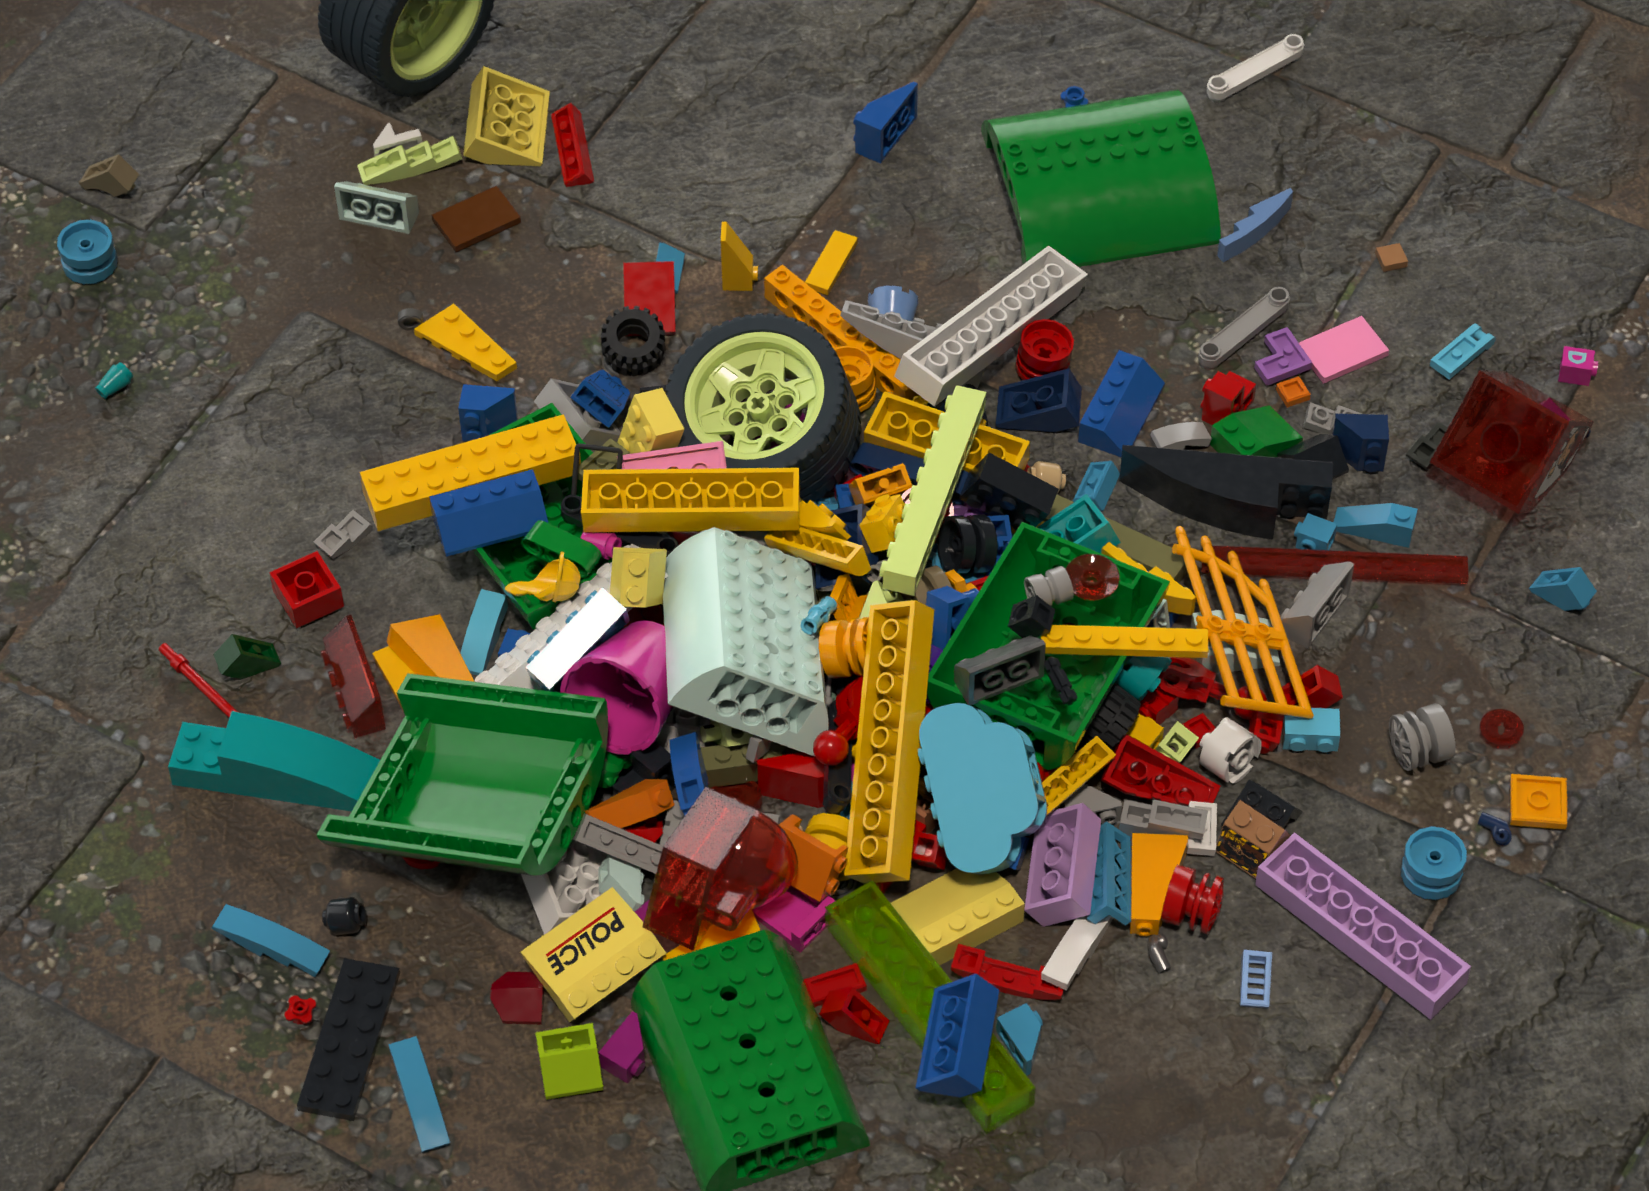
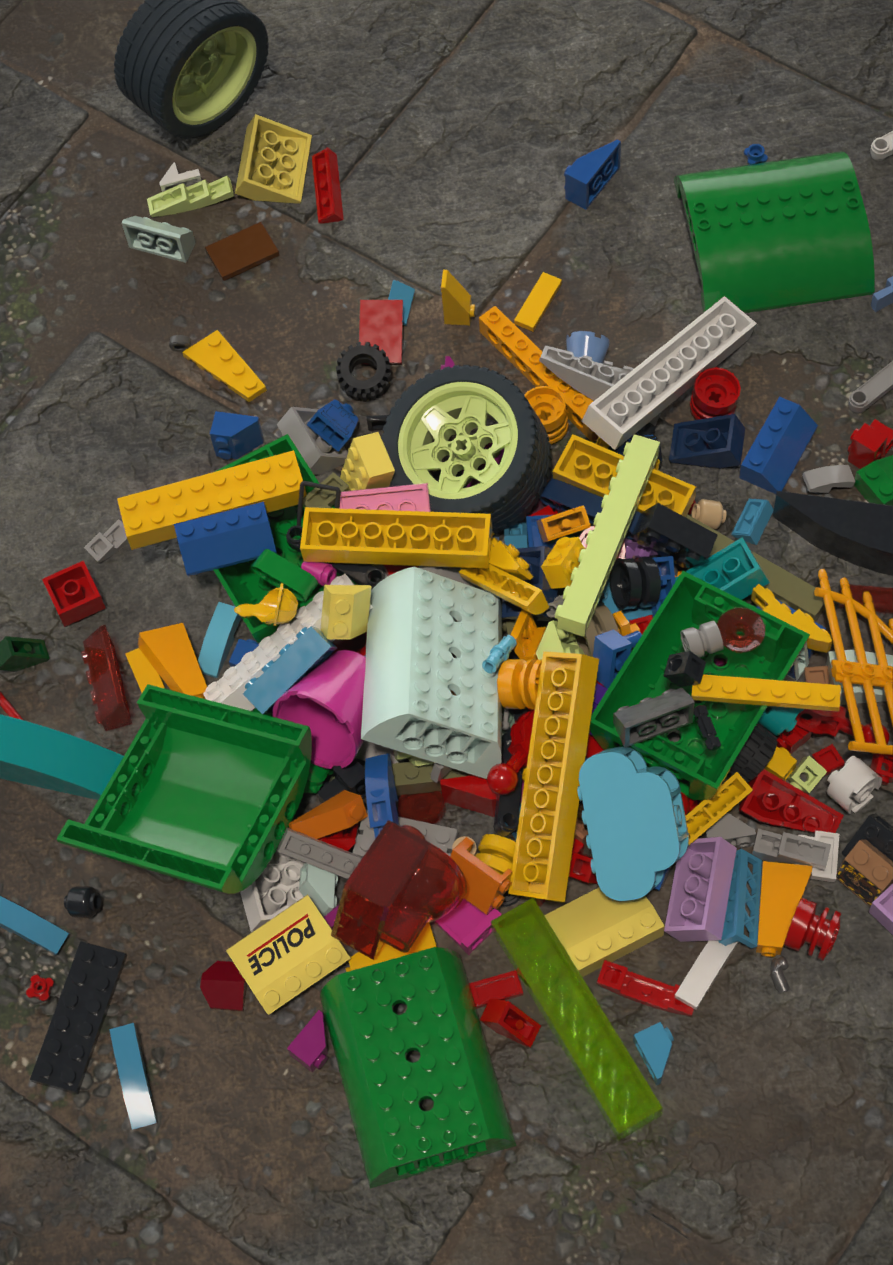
camera: 10 degrees right, 10 degrees up
lime slope [535,1023,603,1099] -> none
blue slope [916,974,999,1097] -> none
light blue slope [1240,950,1272,1009] -> none

